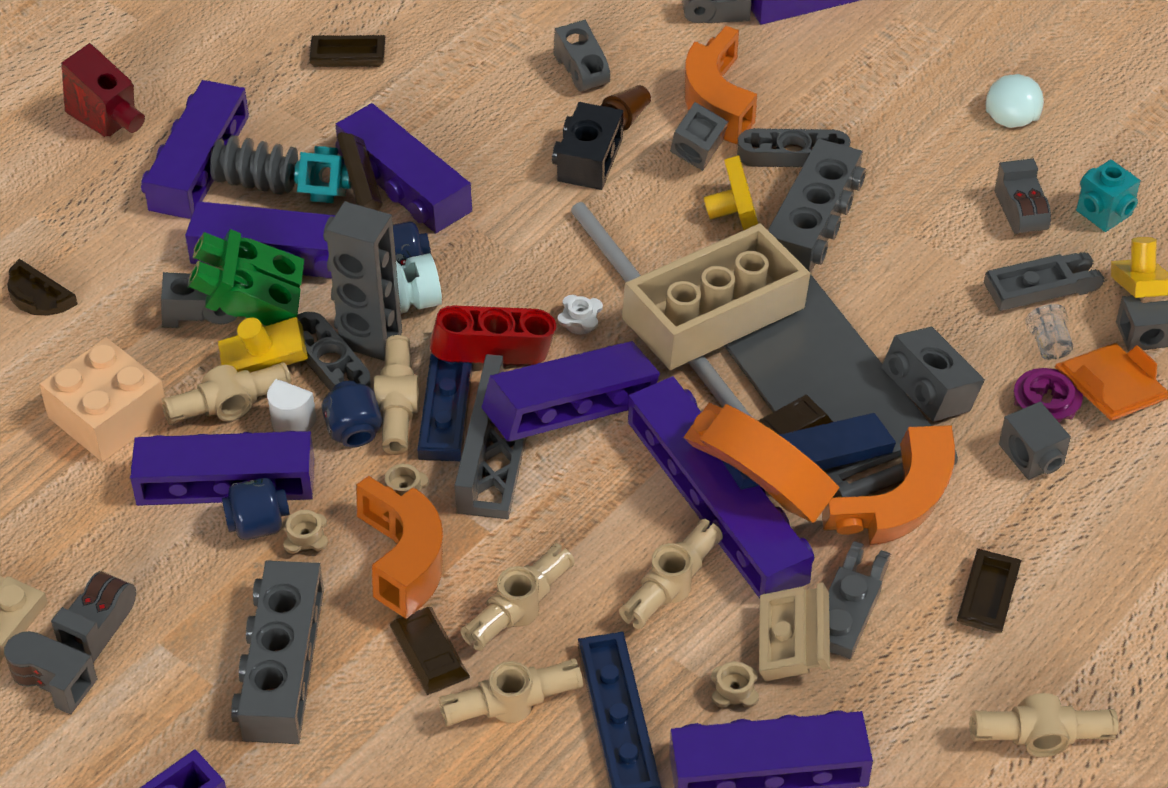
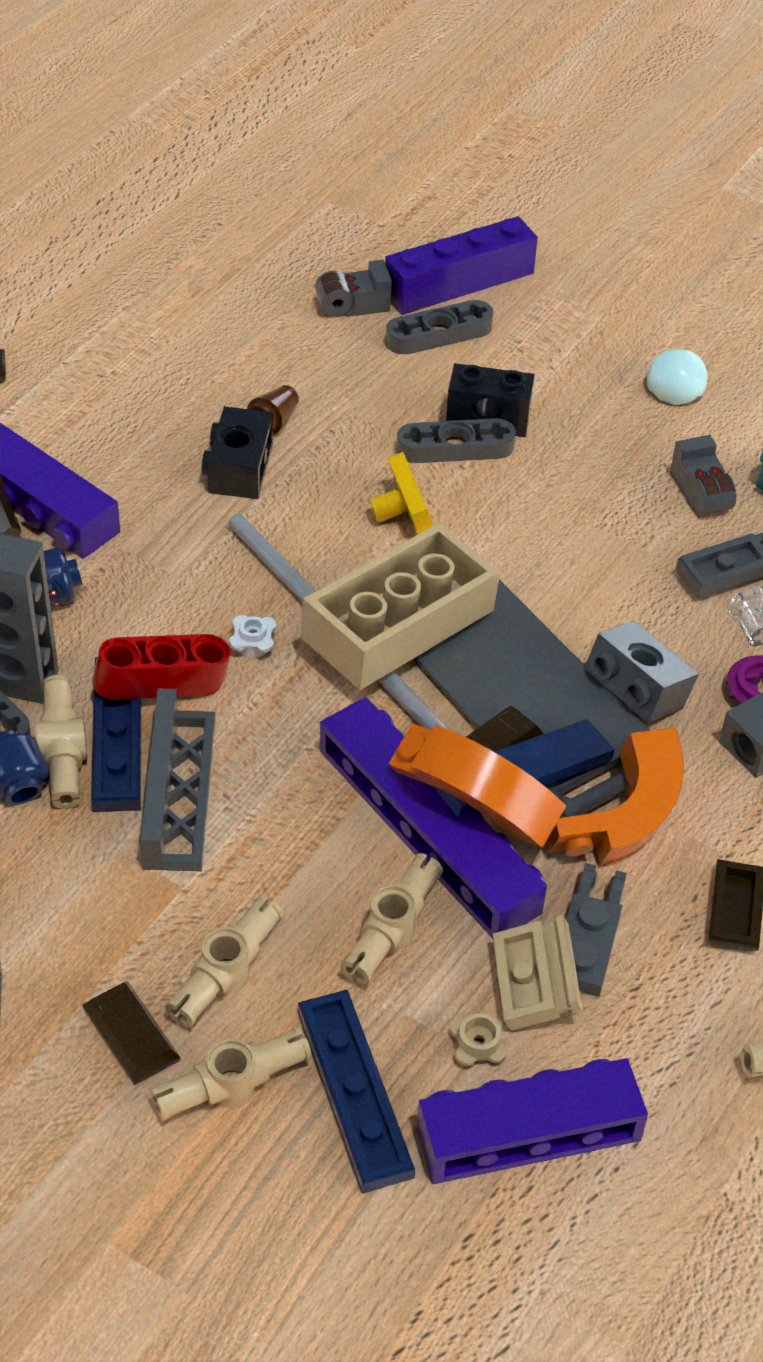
camera: 10 degrees left, 0 degrees up
orange arch [356,476,443,619] -> none
tan plate [384,464,428,496] -> none
light aqua wheel [396,253,442,314] -> none
dark purple brick [481,341,660,442] -> none
dark grey leg [553,19,610,92] -> none
dark grey brick [670,102,728,171] -> none
orange arch [684,25,757,145] -> none
dark grey brick [768,138,866,274] -> none
none -> dark grey beam [386,300,493,354]
none -> black brick [446,363,535,437]

